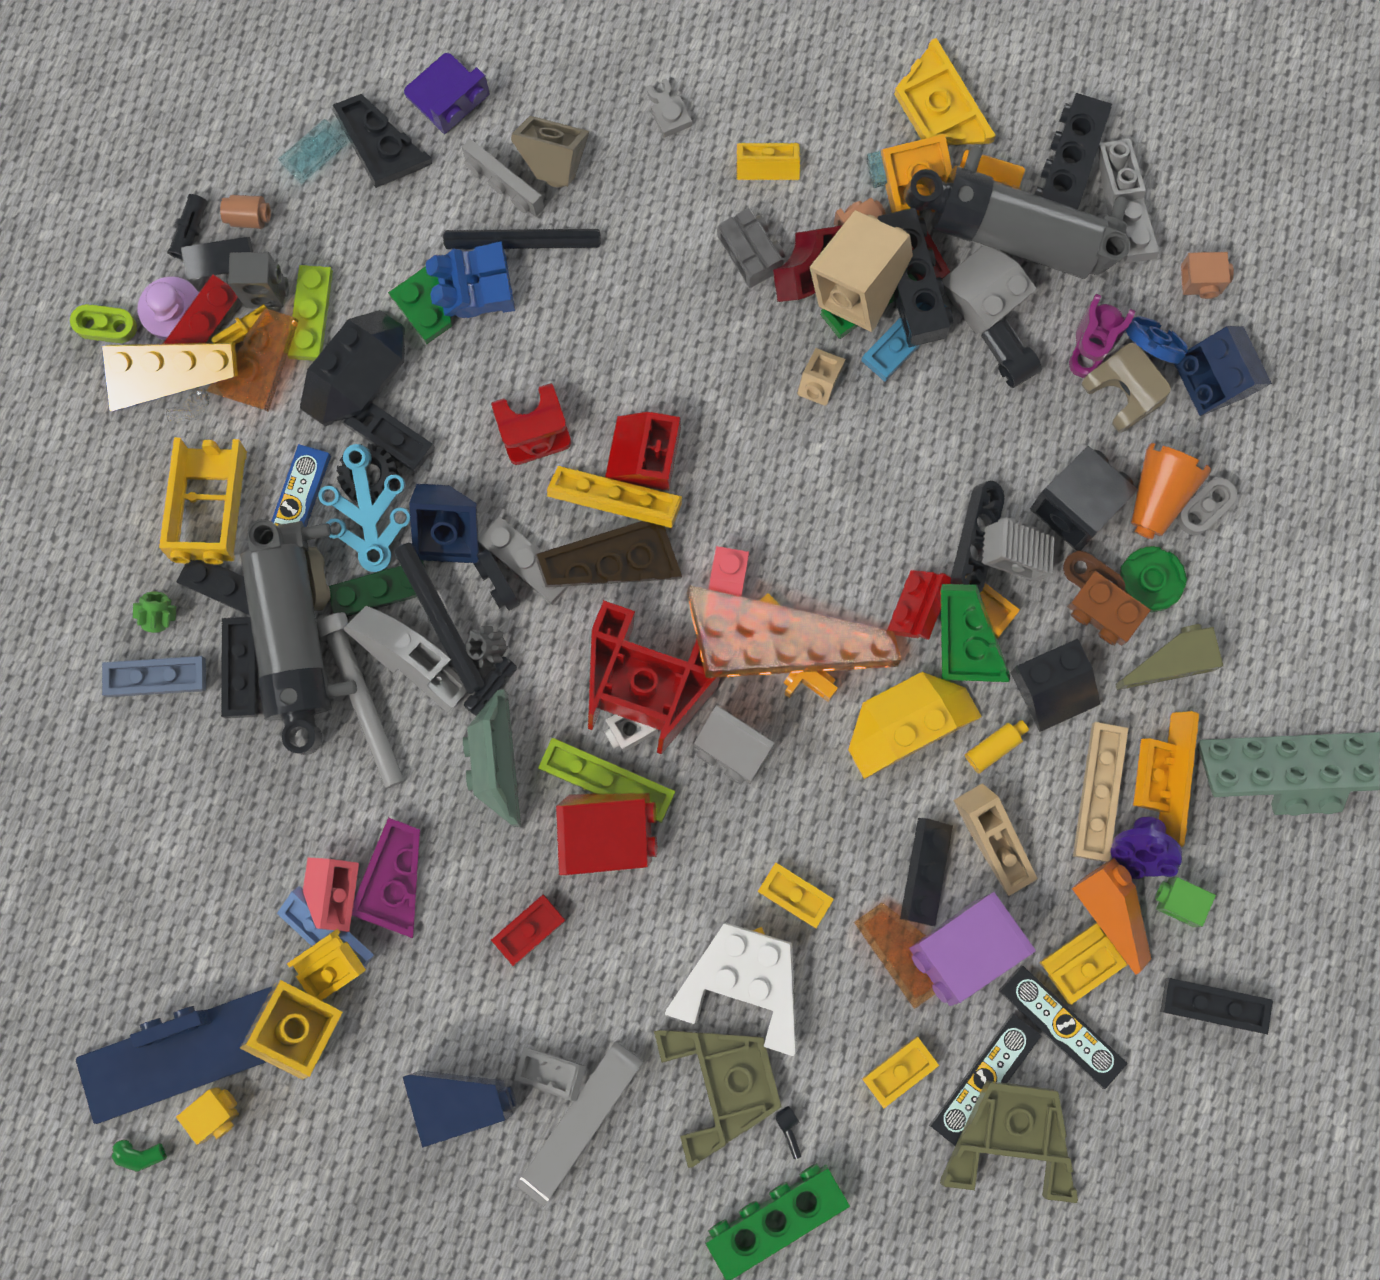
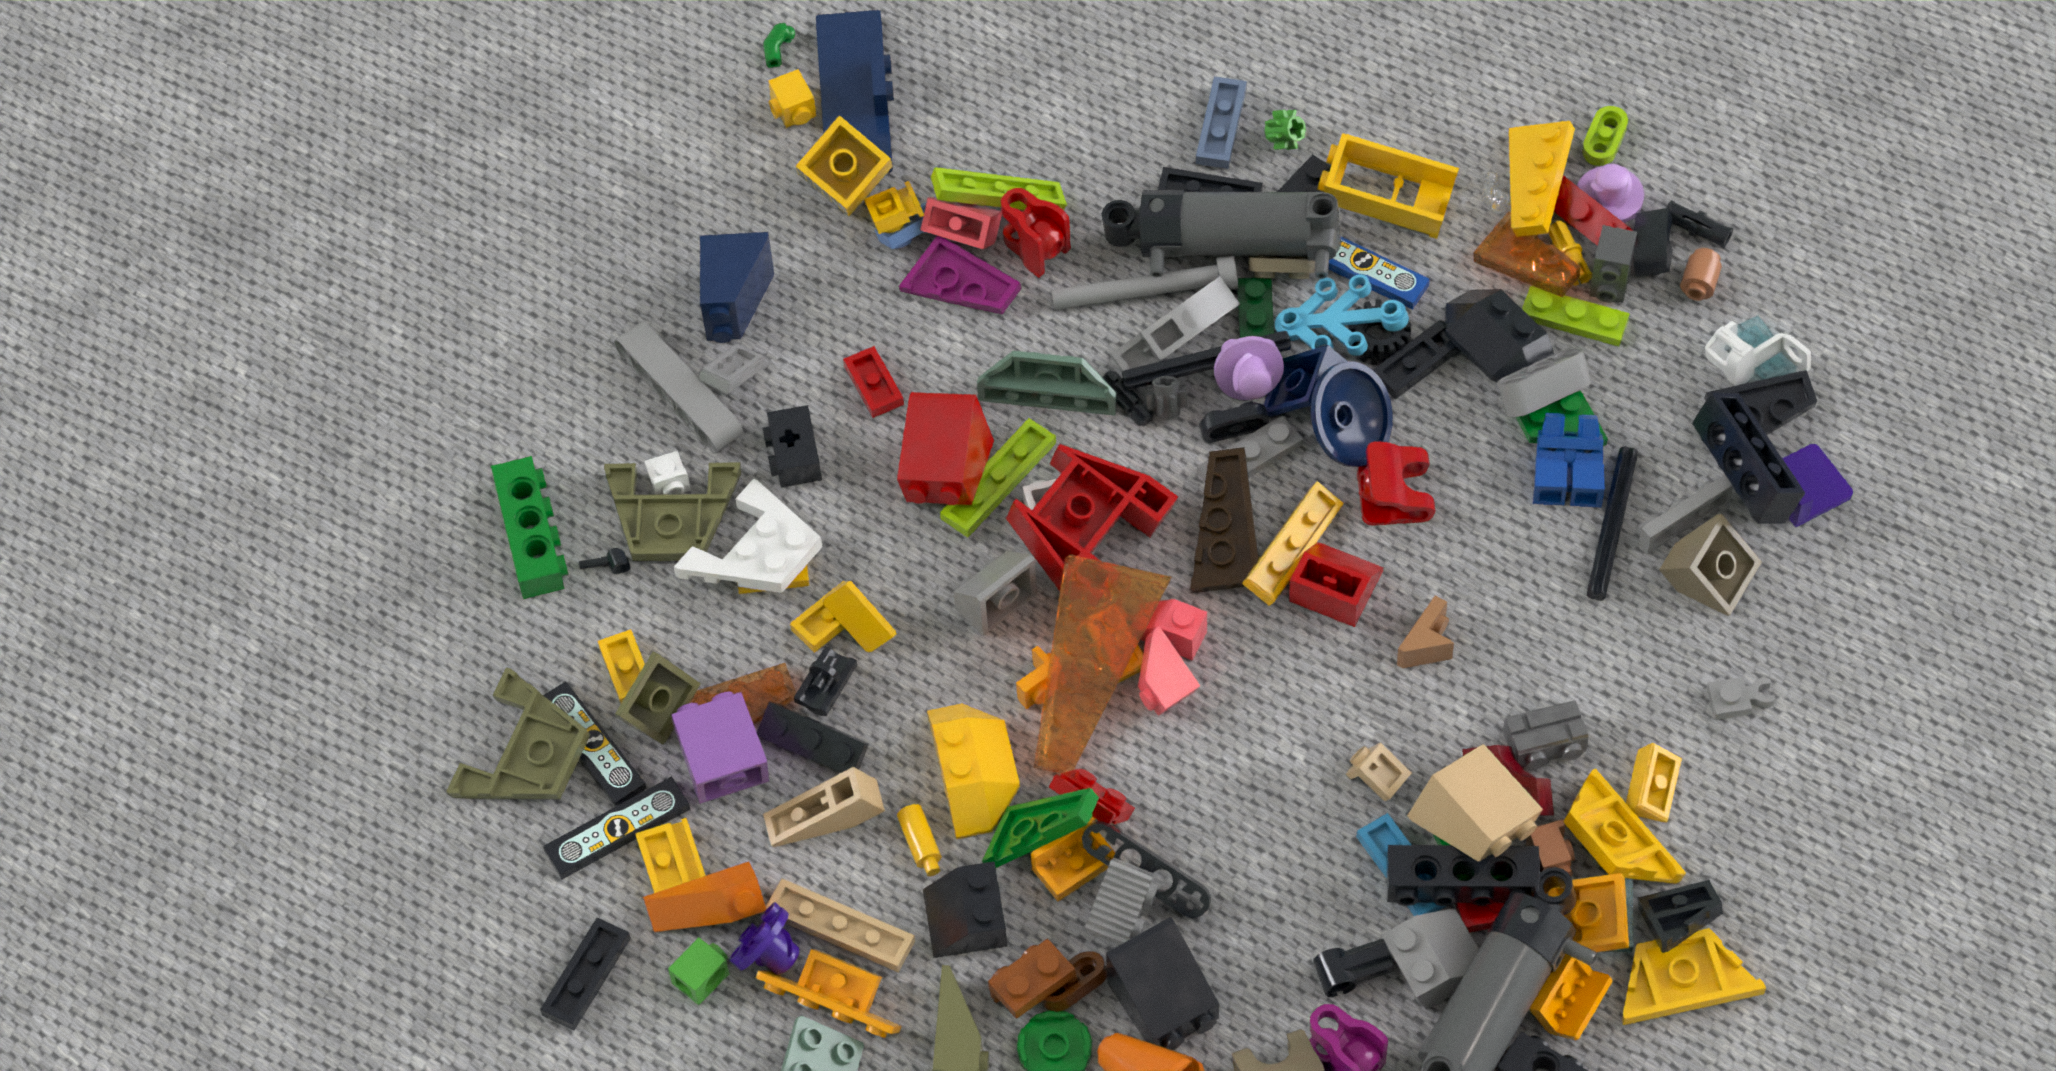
camera: 105 degrees right, 20 degrees down
none -> olive slope [615,651,701,745]
none -> white bracket [644,451,691,495]
none -> black brick [762,405,822,488]
none -> black hips [794,646,857,716]
none -> yellow slope [822,581,897,653]
none -> lime plate [931,167,1067,210]
none -> red piece [1001,188,1071,278]
none -> coral slope [1138,626,1200,716]
none -> lavender plate [1214,336,1284,400]
none -> dark blue dish [1310,361,1393,467]
none -> medium nougat slope [1397,595,1454,668]
none -> light grey beam [1498,348,1592,417]
none -> yellow wing [1563,768,1686,884]
none -> black wing [1638,880,1723,953]
none -> black brick [1692,393,1805,524]
none -> white piece [1705,321,1811,386]

